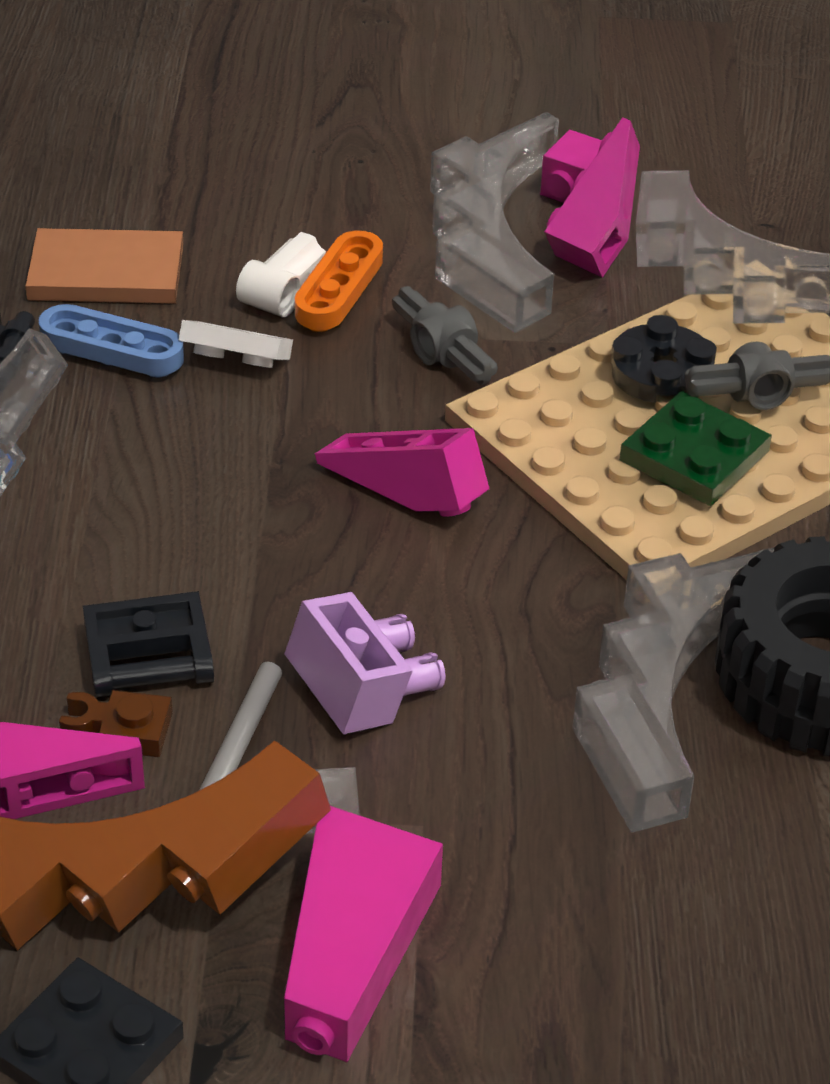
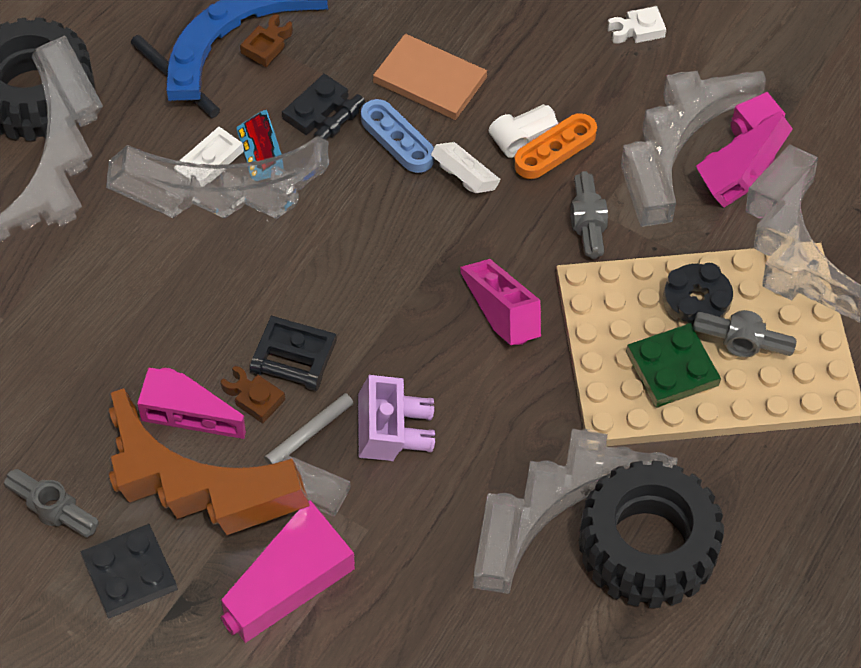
camera: 30 degrees right, 15 degrees up
none -> white plate [607,6,666,43]

